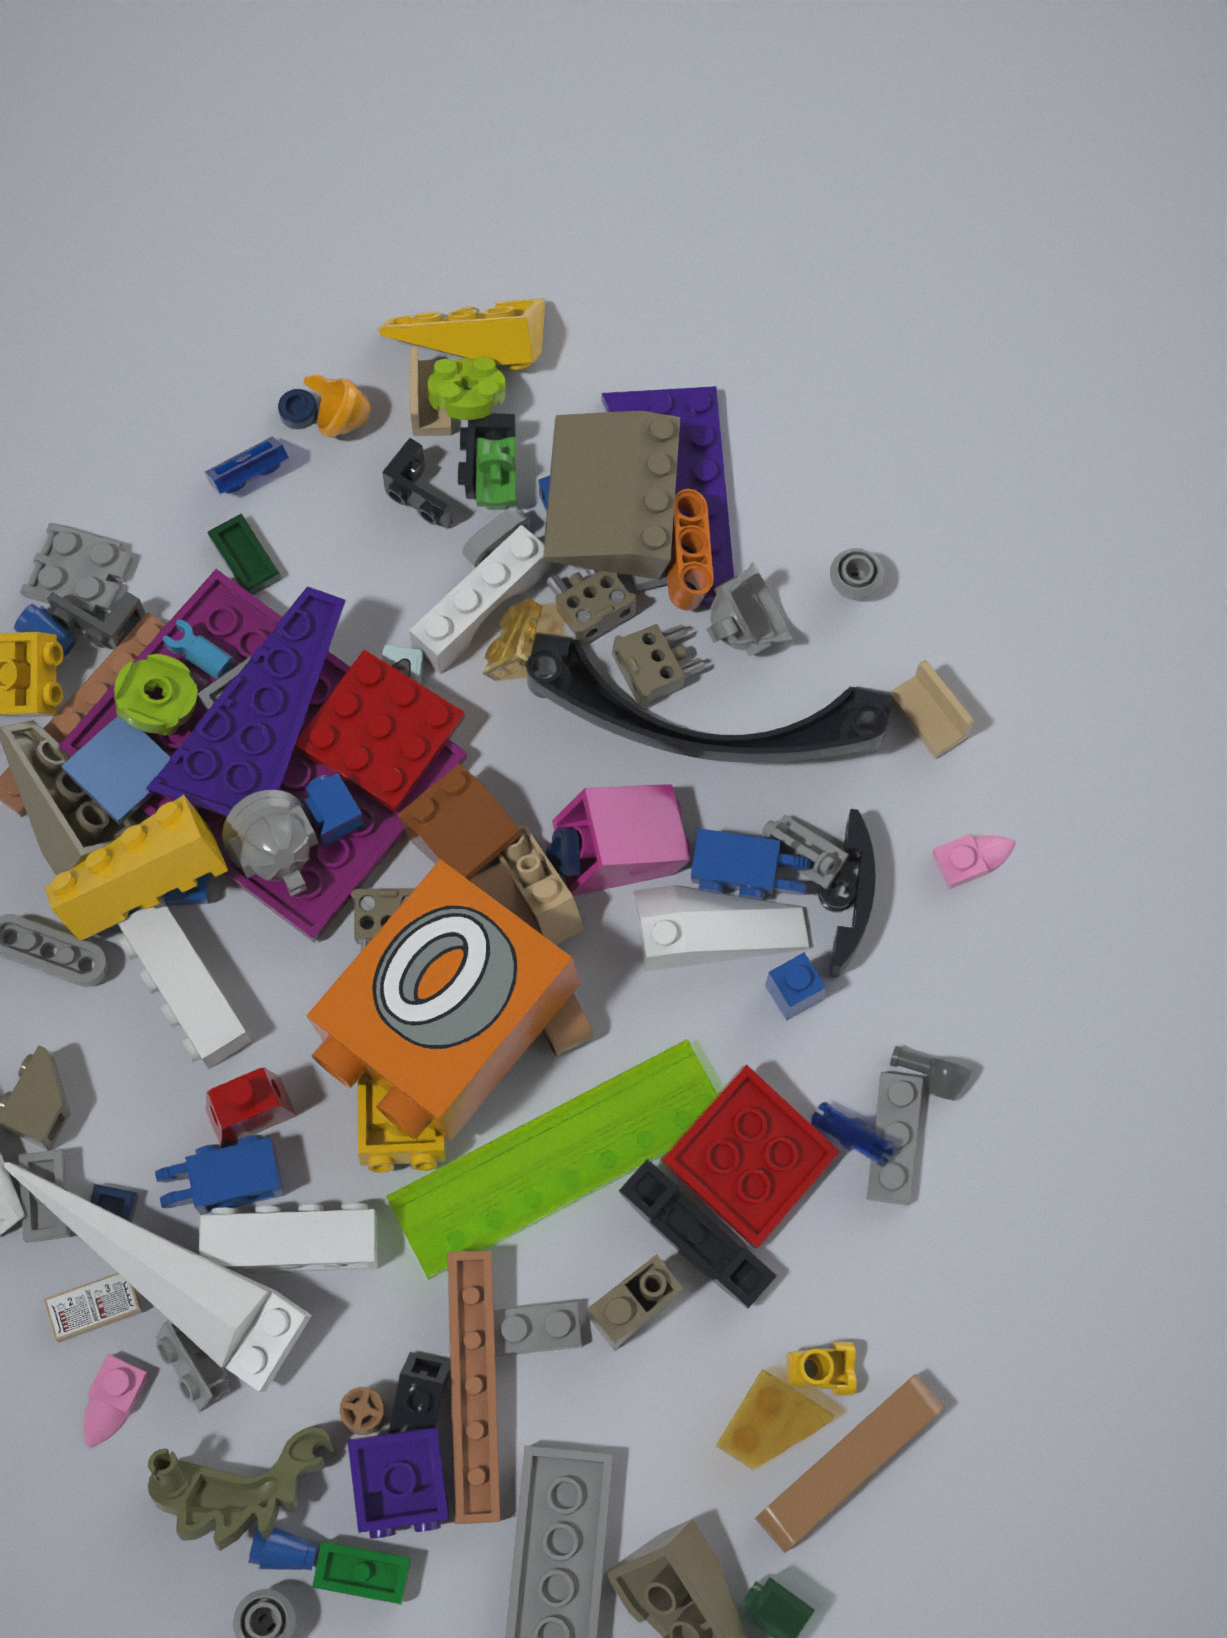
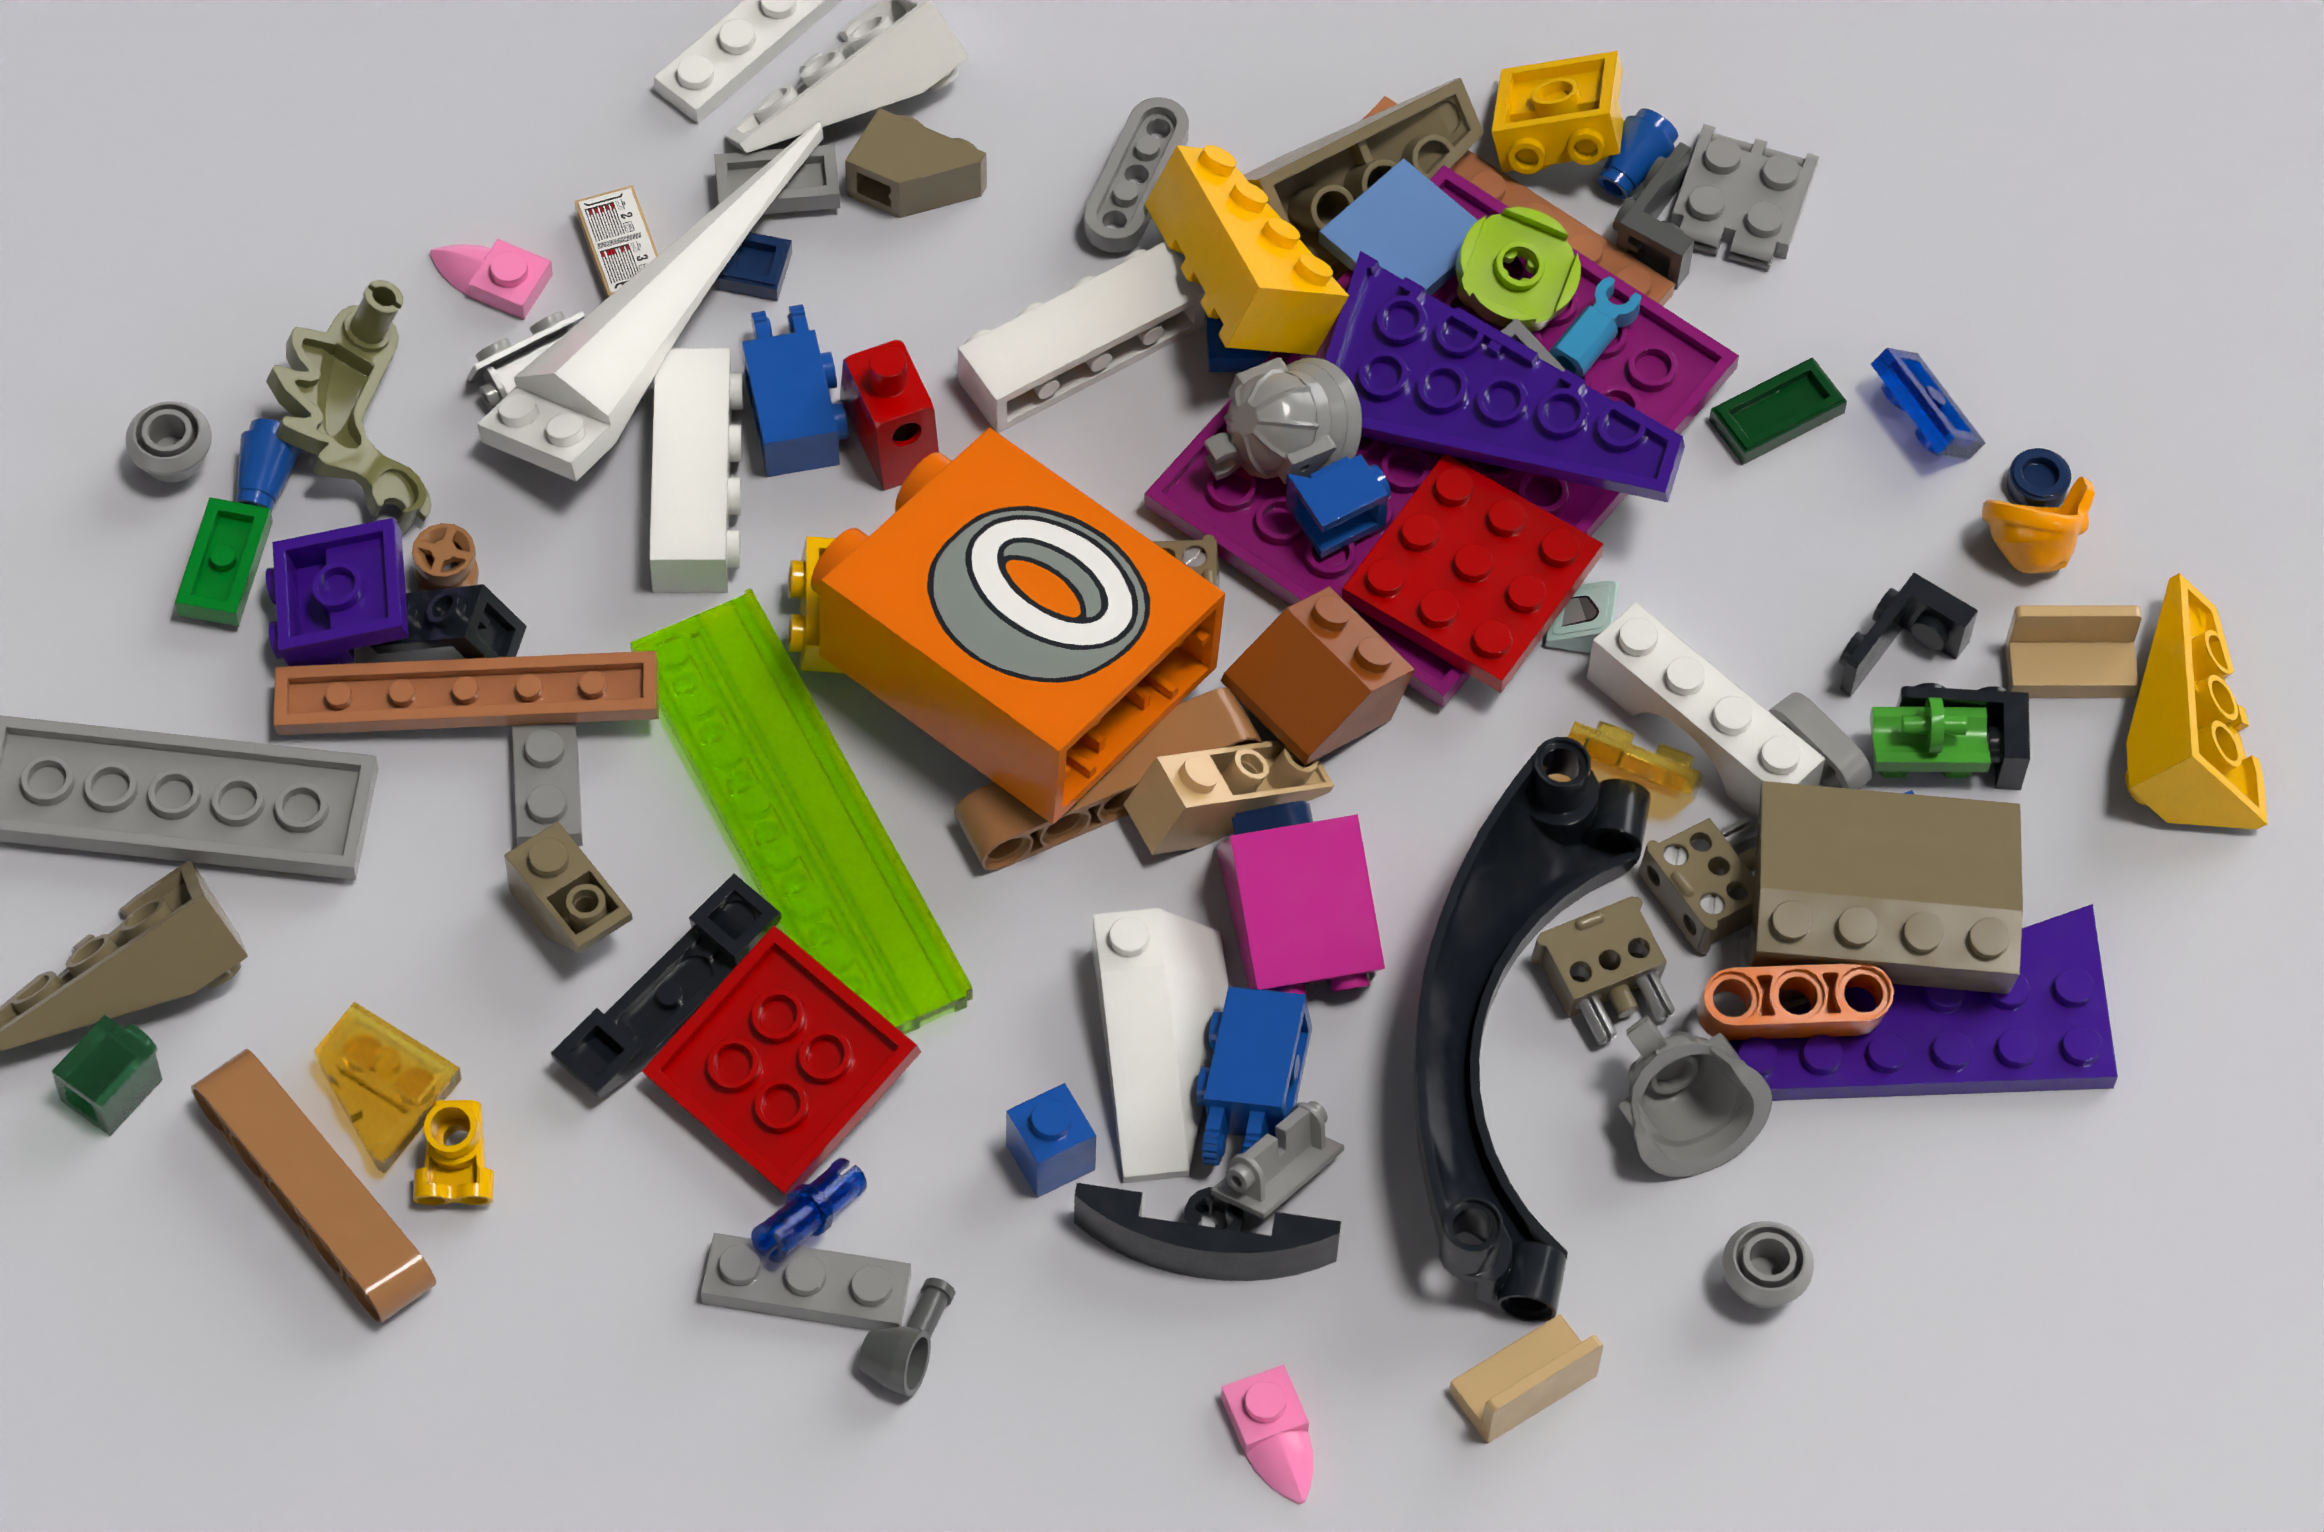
camera: 90 degrees right, 10 degrees down
lime plate [428,356,506,420] -> none

